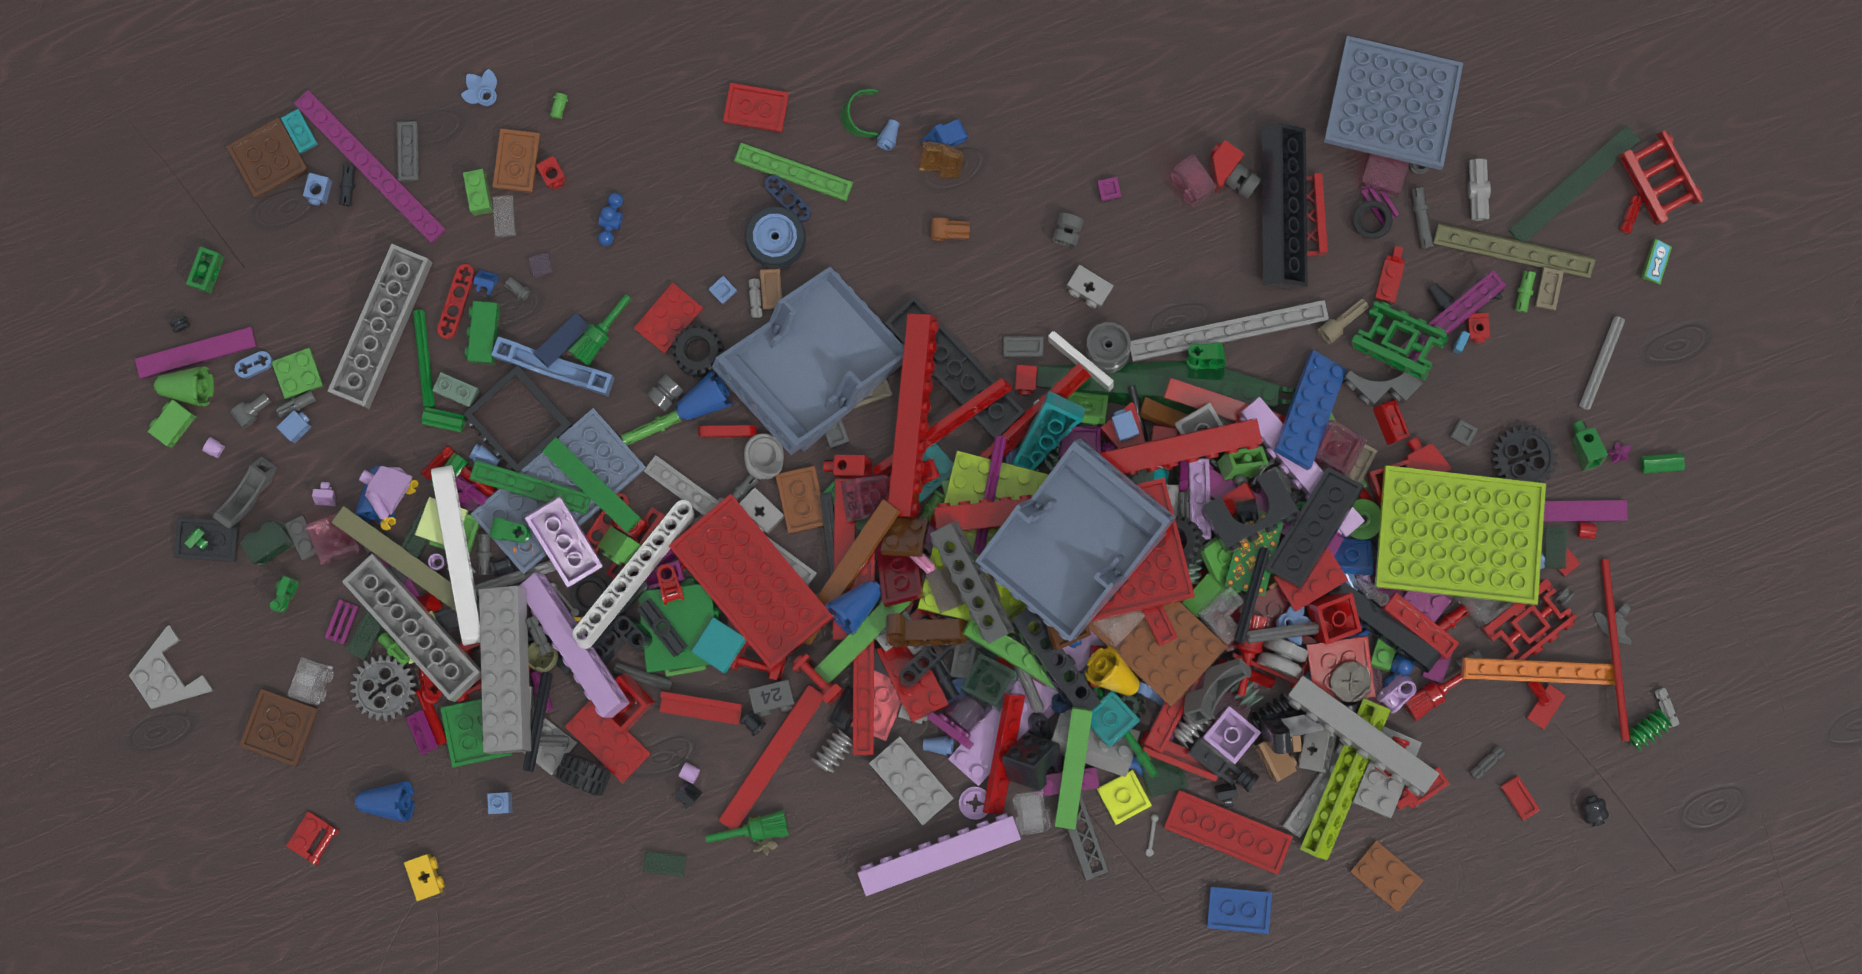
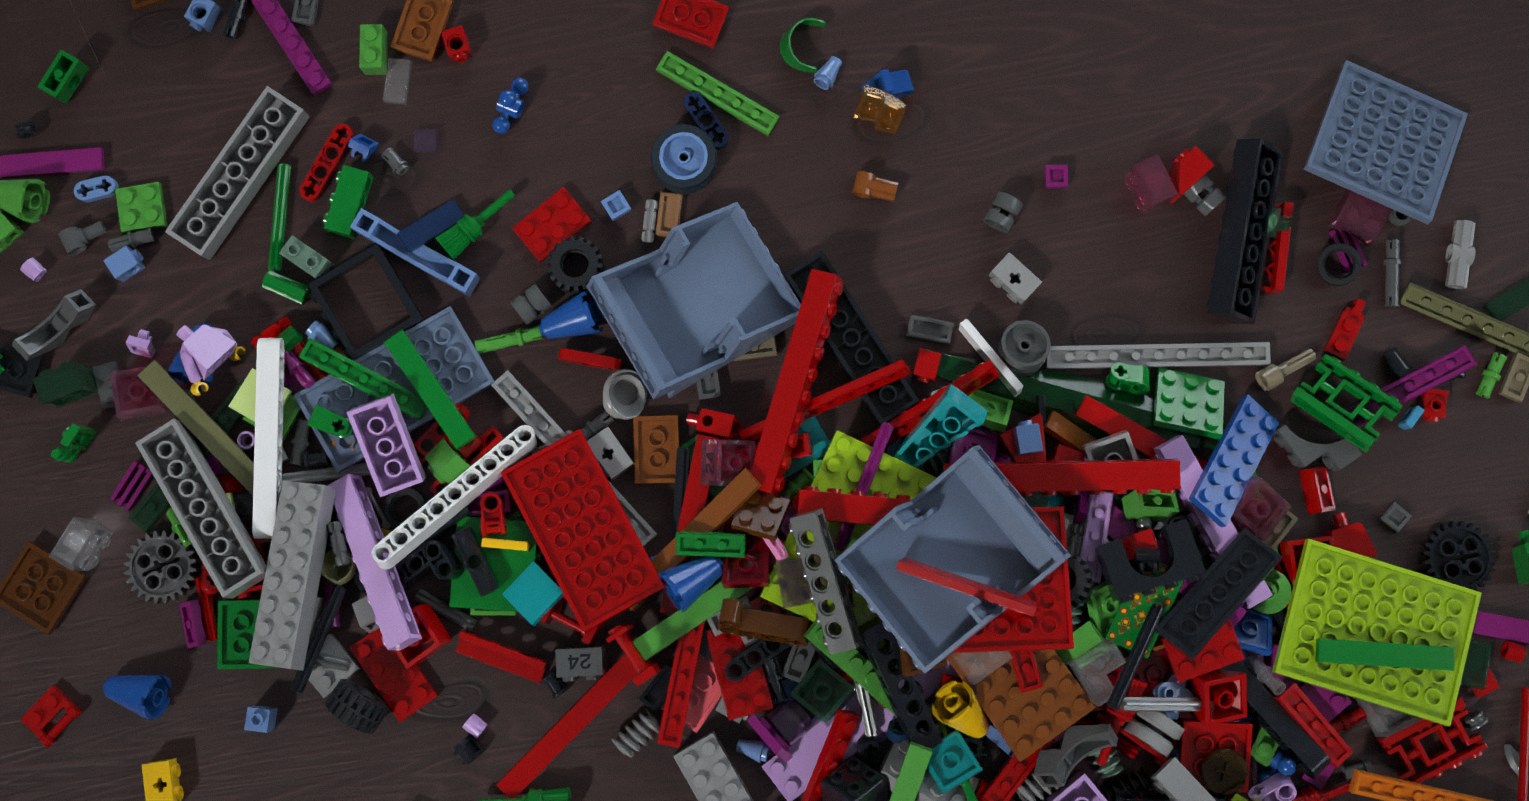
camera: 10 degrees right, 0 degrees up
none -> light grey brick [352,595,379,633]
none -> yellow tile [481,538,531,551]
none -> green tile [676,531,746,558]
none -> red tile [896,557,1040,617]
none -> plate [1153,367,1225,440]
none -> clear green tile [1267,208,1292,237]
none -> green tile [1316,639,1455,671]

